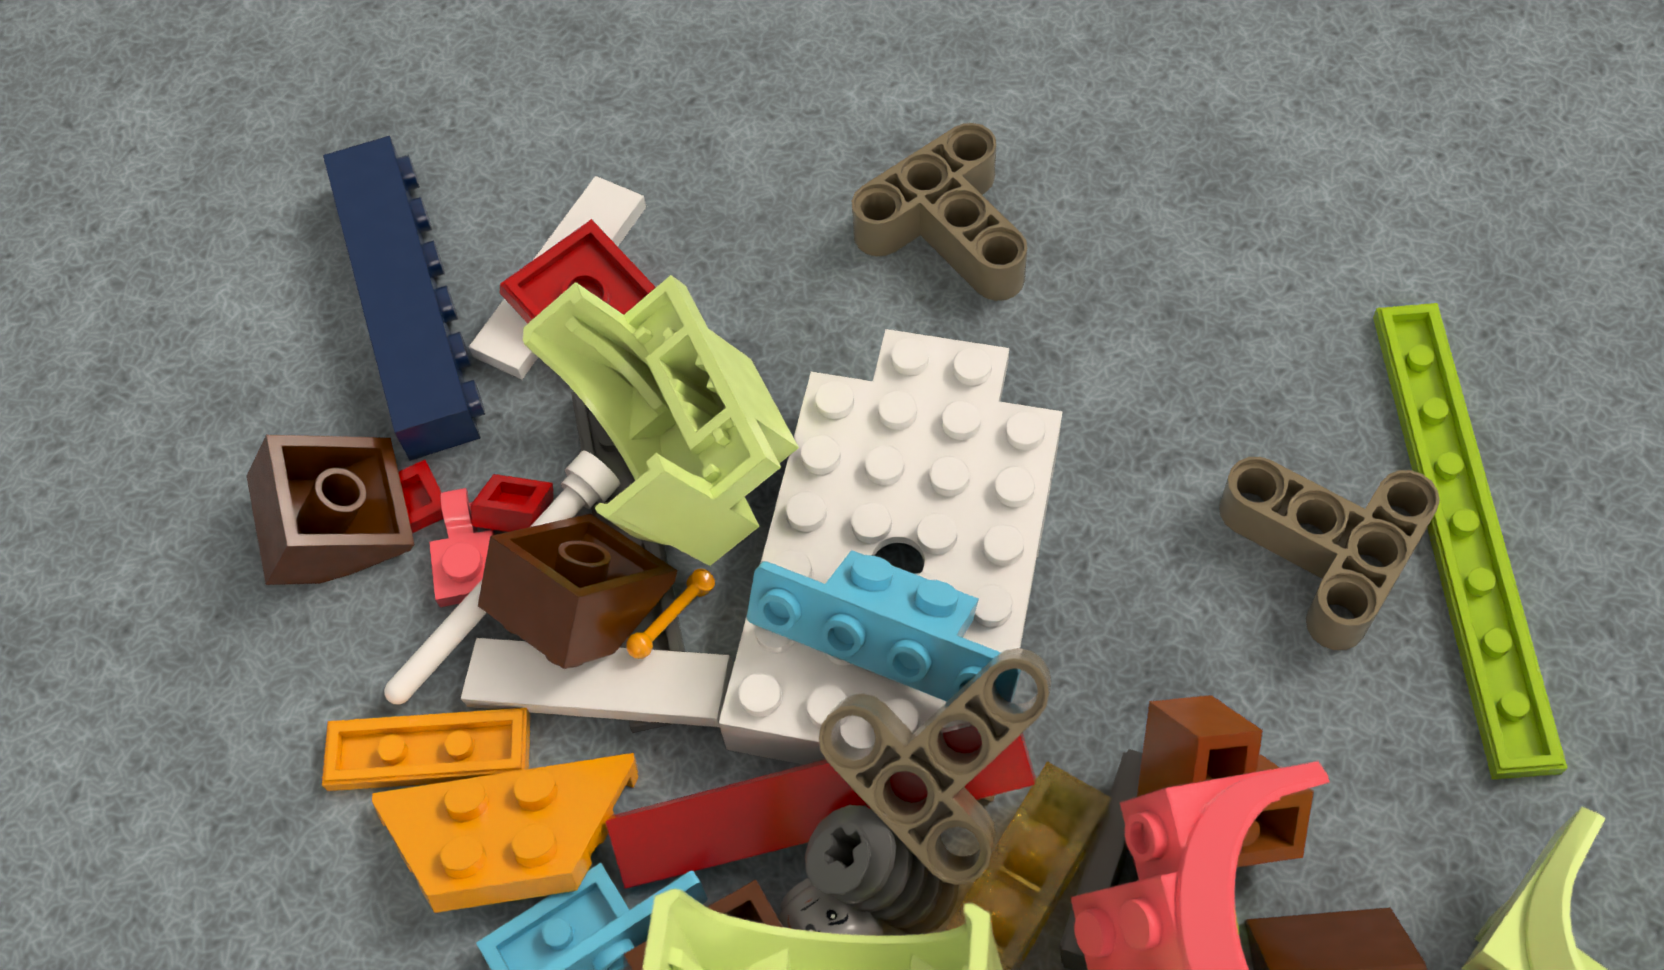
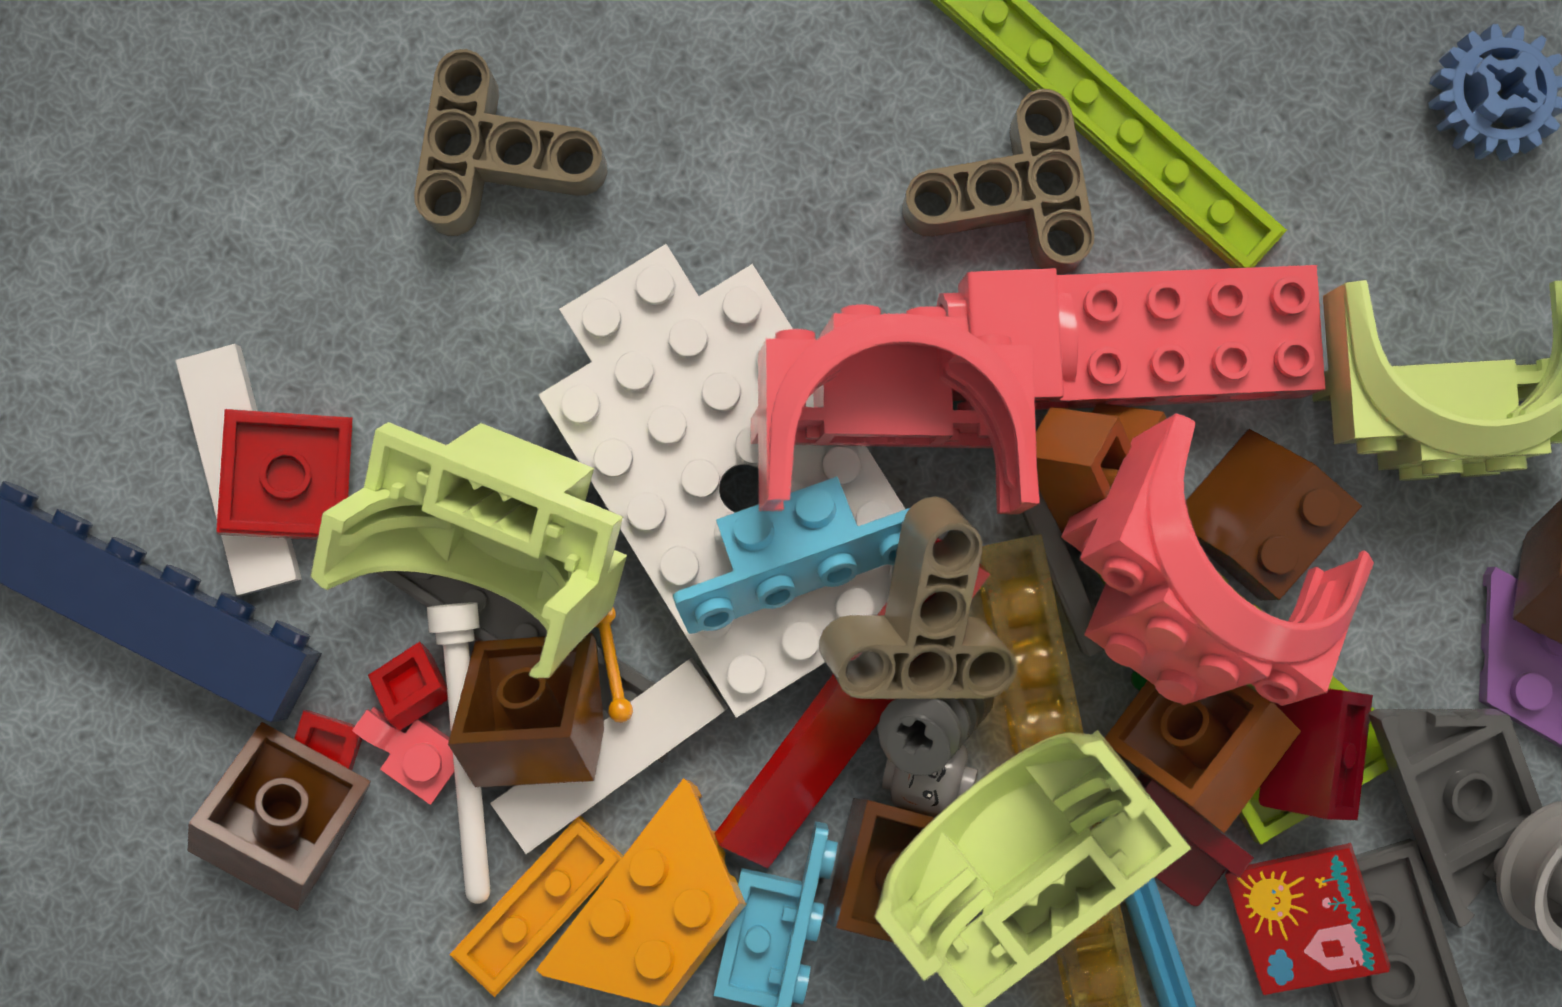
camera: 50 degrees left, 25 degrees up
none -> coral piece [751,305,1040,514]
none -> coral brick [936,265,1325,410]

